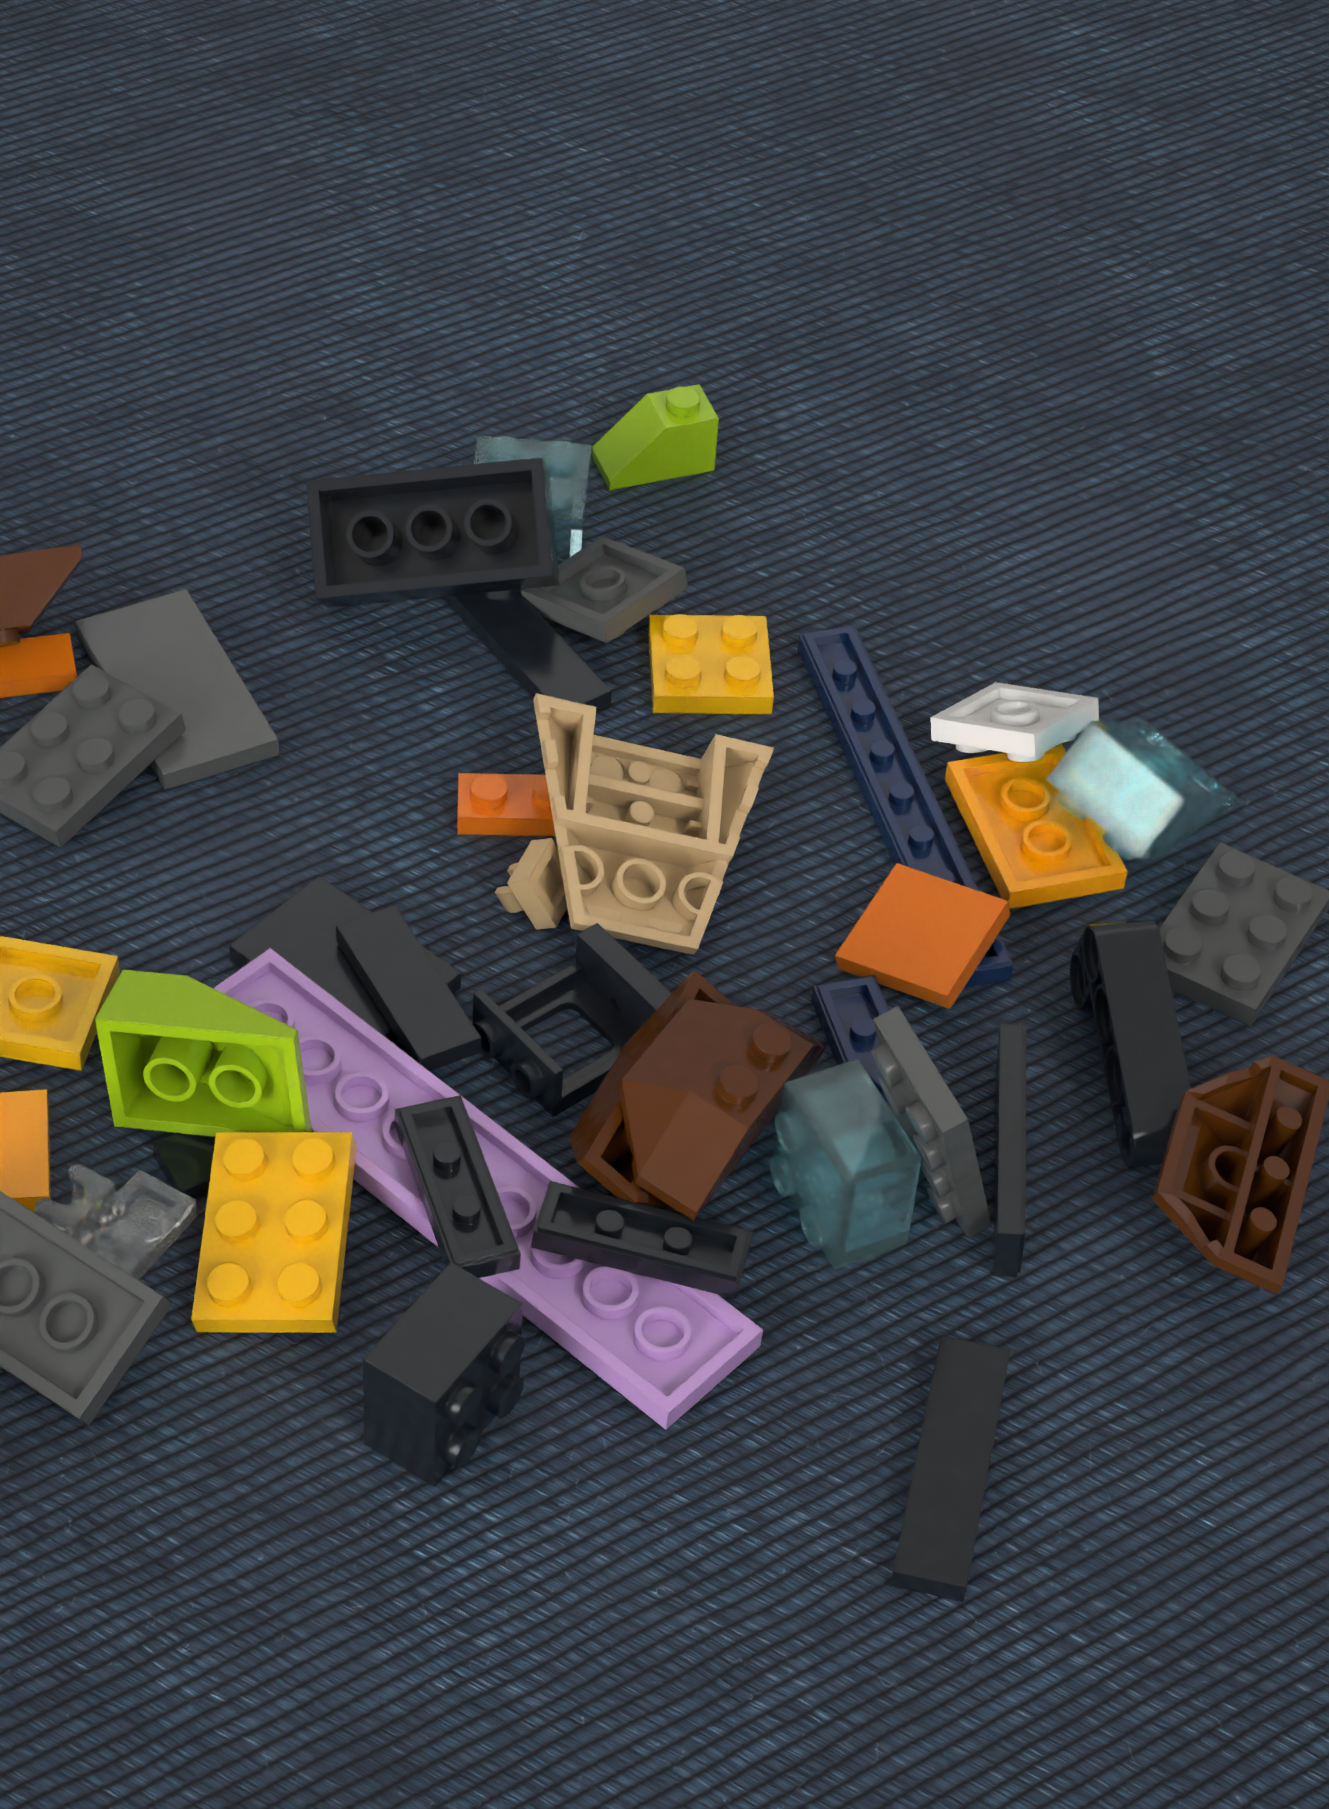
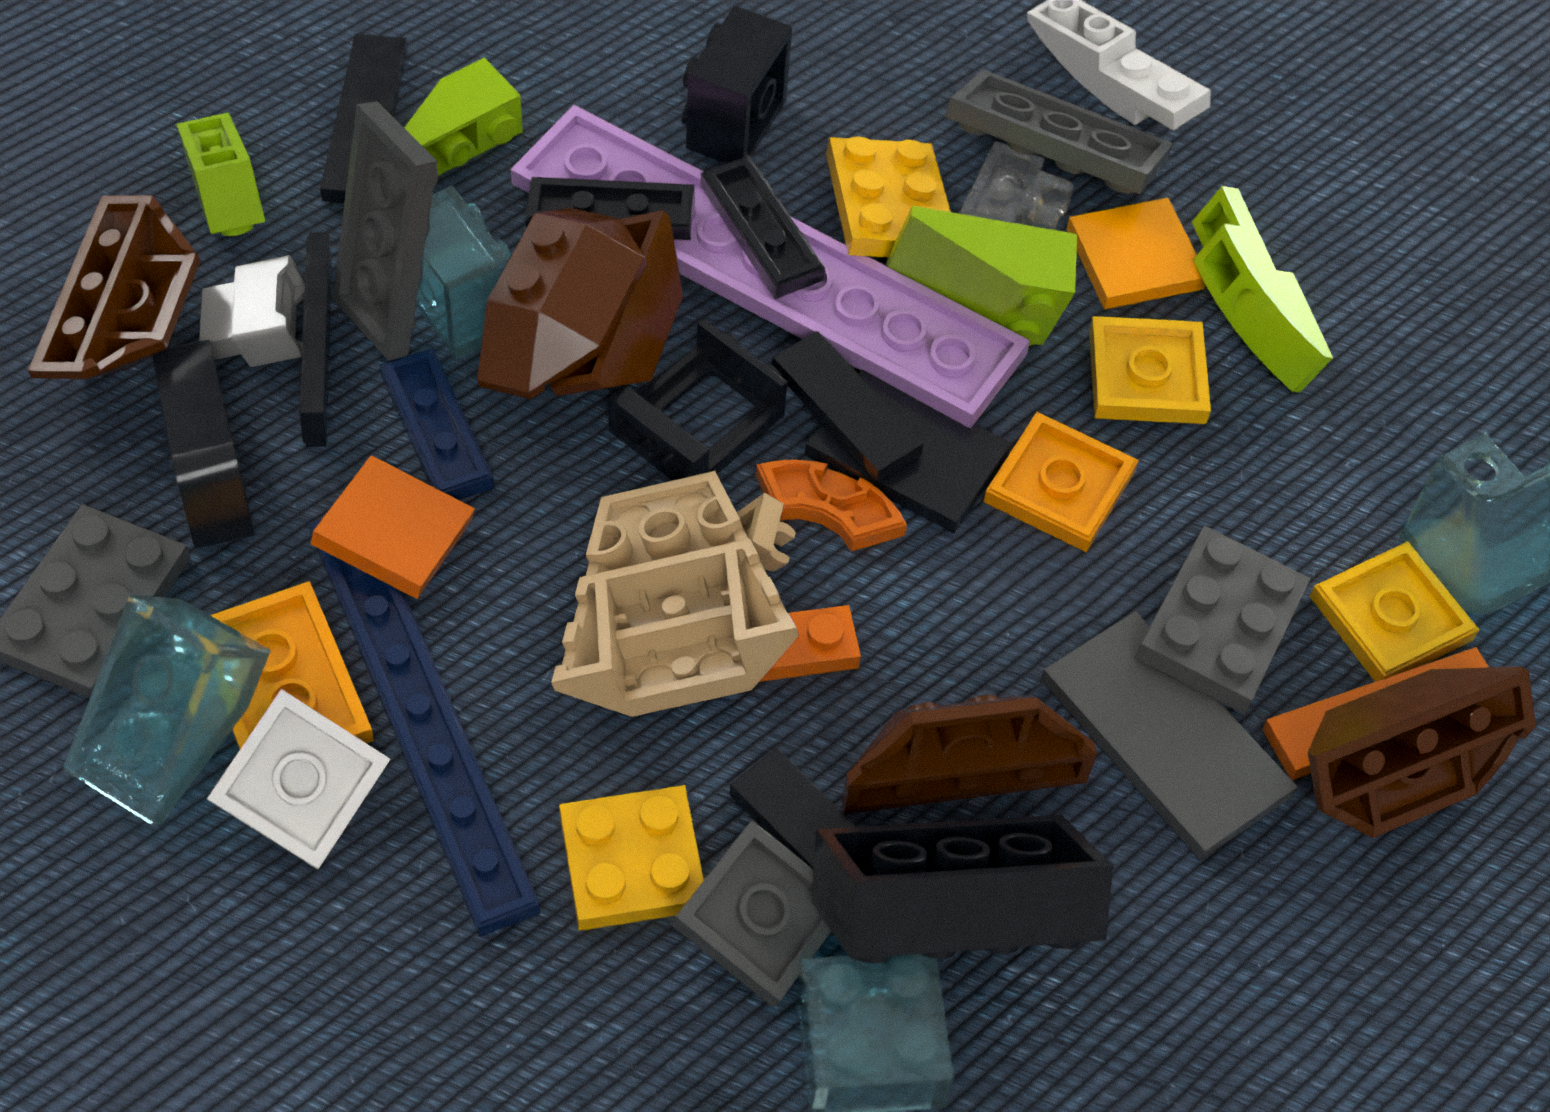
camera: 170 degrees right, 10 degrees up
none -> lime slope [176,112,265,236]
none -> light grey piece [199,255,305,367]
none -> lime slope [404,57,523,176]
none -> orange tile [756,460,907,552]
none -> reddish brown wedge [842,695,1097,814]
none -> light orange tile [983,412,1139,553]

